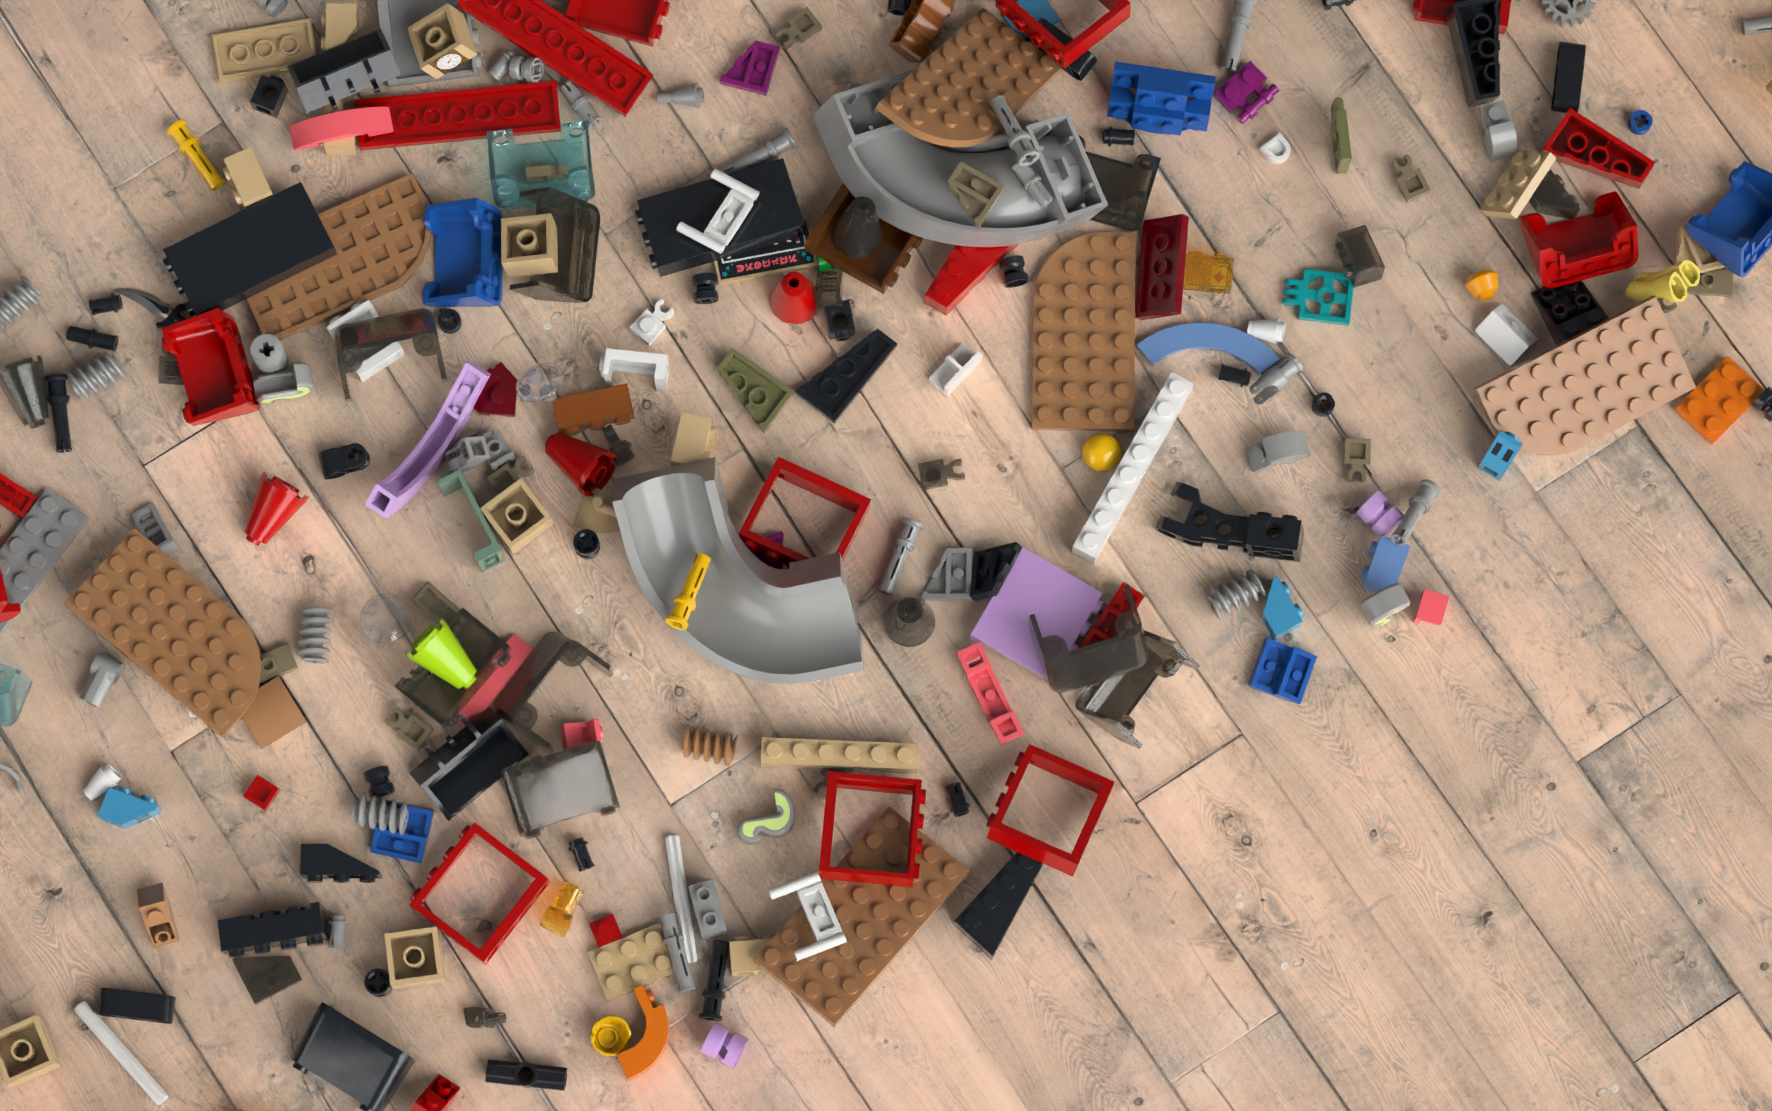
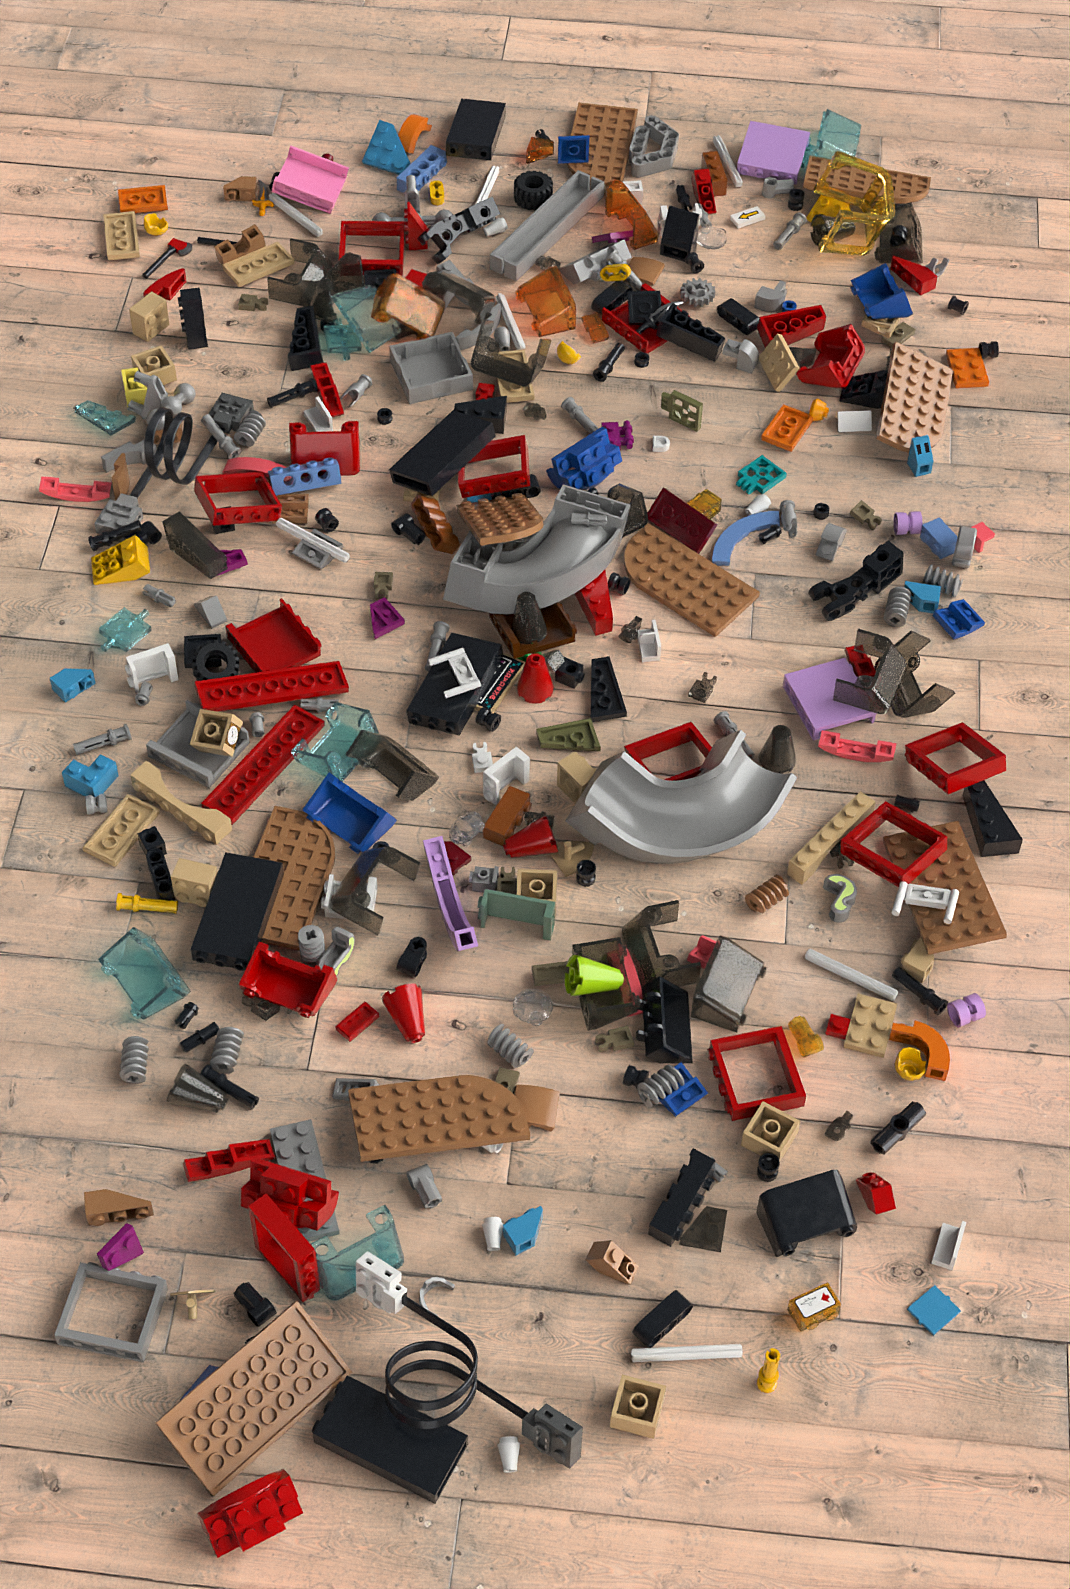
camera: 50 degrees left, 25 degrees down
piece [114,289,187,329] -> none
red plate [243,775,280,811] -> none
black piece [287,29,401,113] -> none
coral slope [289,107,394,151] -> none
black slope [300,844,382,883] -> none
light grey leg [445,436,490,473] -> none
tan brick [501,213,558,278] -> none
light grey wheel [509,54,544,82] -> none
dark tan plate [525,162,570,184] -> none
black pin [568,837,595,872] -> none
light grey cone [657,83,704,108] -> none
light grey pin [659,912,696,993] -> none
yellow pin [665,553,711,630] -> none
light grey brick [688,879,728,940] -> none
light grey wing [922,548,973,601] -> none
dark tan wing [947,161,1005,229] -> none
black wing [970,542,1022,601] -> none
light grey pin [990,95,1040,166] -> none
white brick [1071,372,1194,565] -> none
yellow hair [1081,433,1122,472] -> none
clear smoke brick [1333,225,1385,288] -> none
light grey pin [1390,479,1440,546] -> none
dark tan plate [1392,154,1430,203] -> none
light yellow piece [1626,260,1700,304] -> none
none -> clear light blue windscreen [98,927,191,1020]
none -> black beam [146,848,175,901]
none -> red plate [335,1001,380,1042]
none -> clear smoke piece [619,616,642,643]
none -> black bush [634,352,650,368]
none -> light grey brick [754,280,787,312]
none -> orange plate [761,404,813,452]
none -> light grey piece [923,564,963,597]

